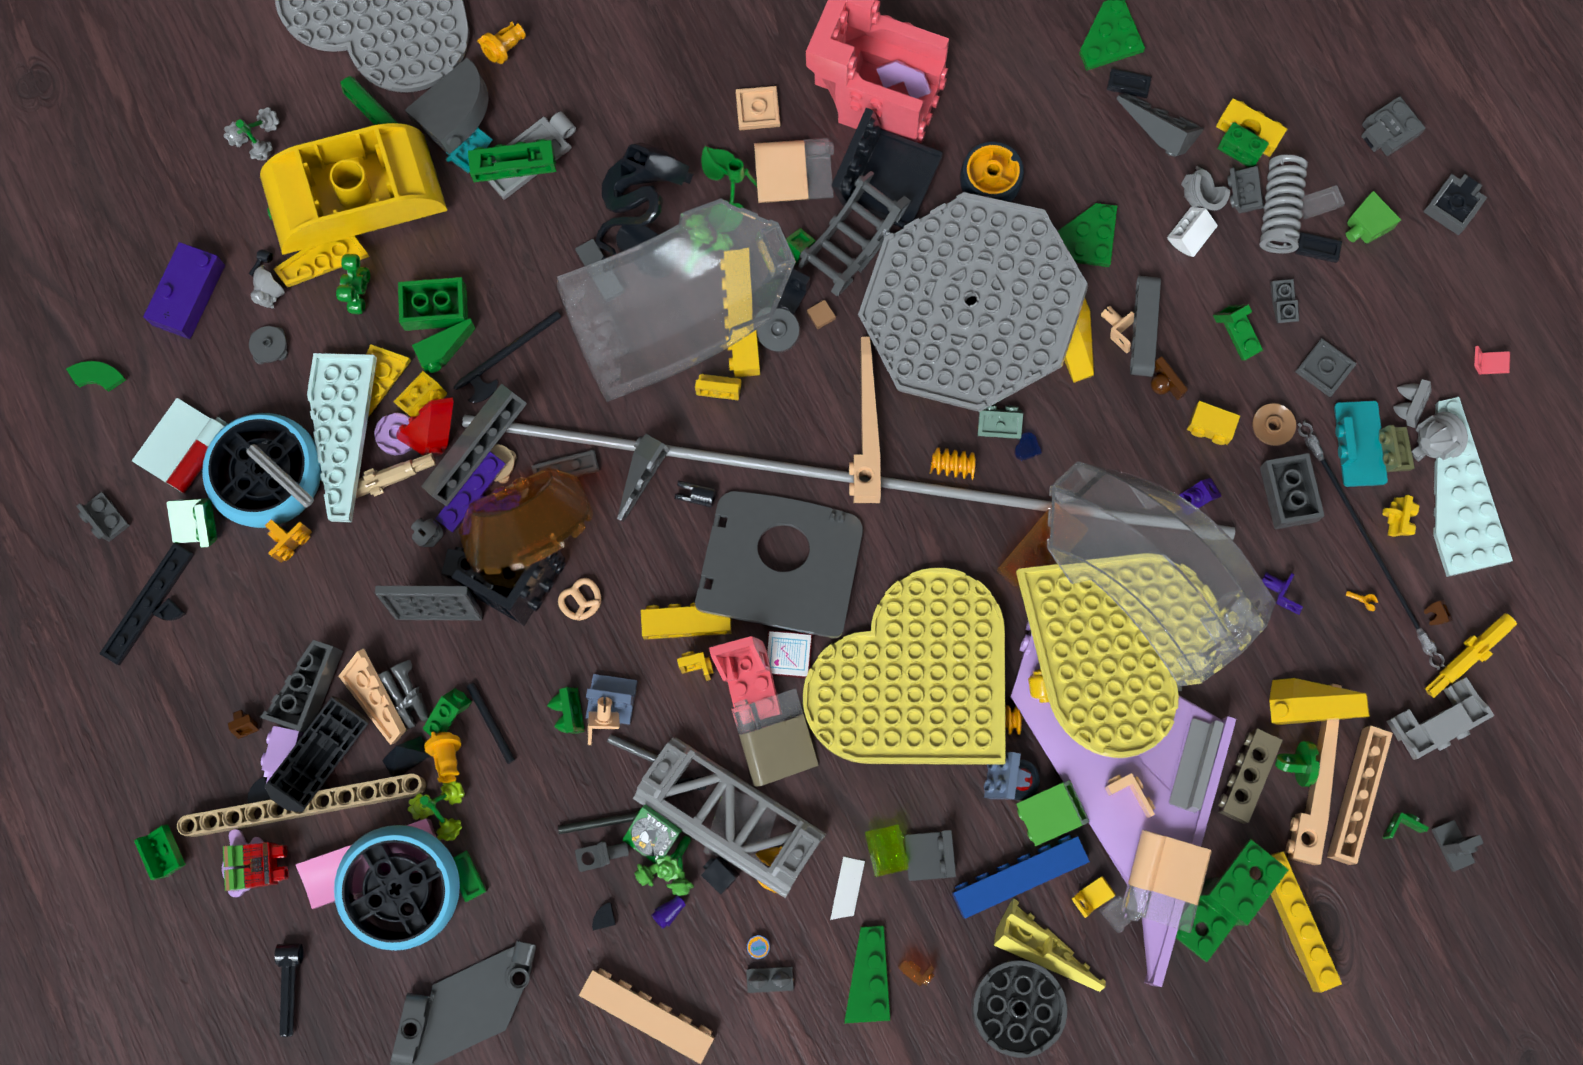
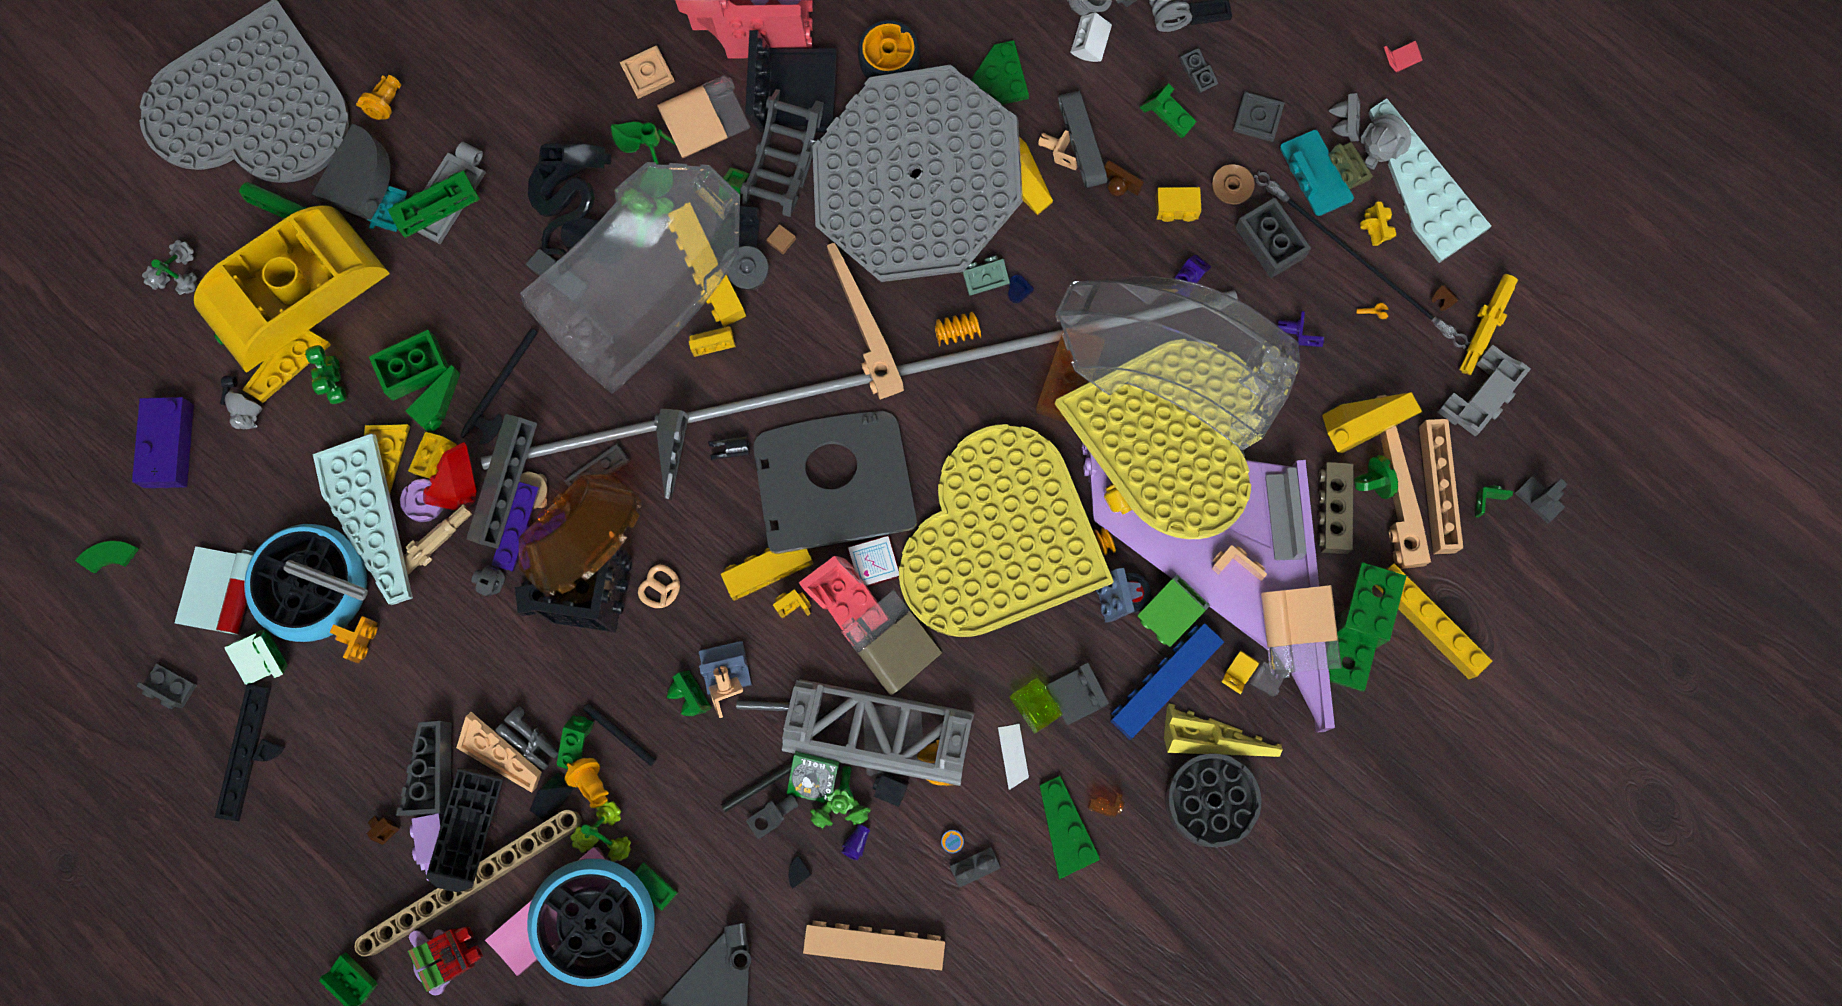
camera: 20 degrees left, 0 degrees up
black tile [247,777,271,804] -> none
dark grey piece [249,326,288,364] -> none
dark grey tile [375,586,483,621] -> none

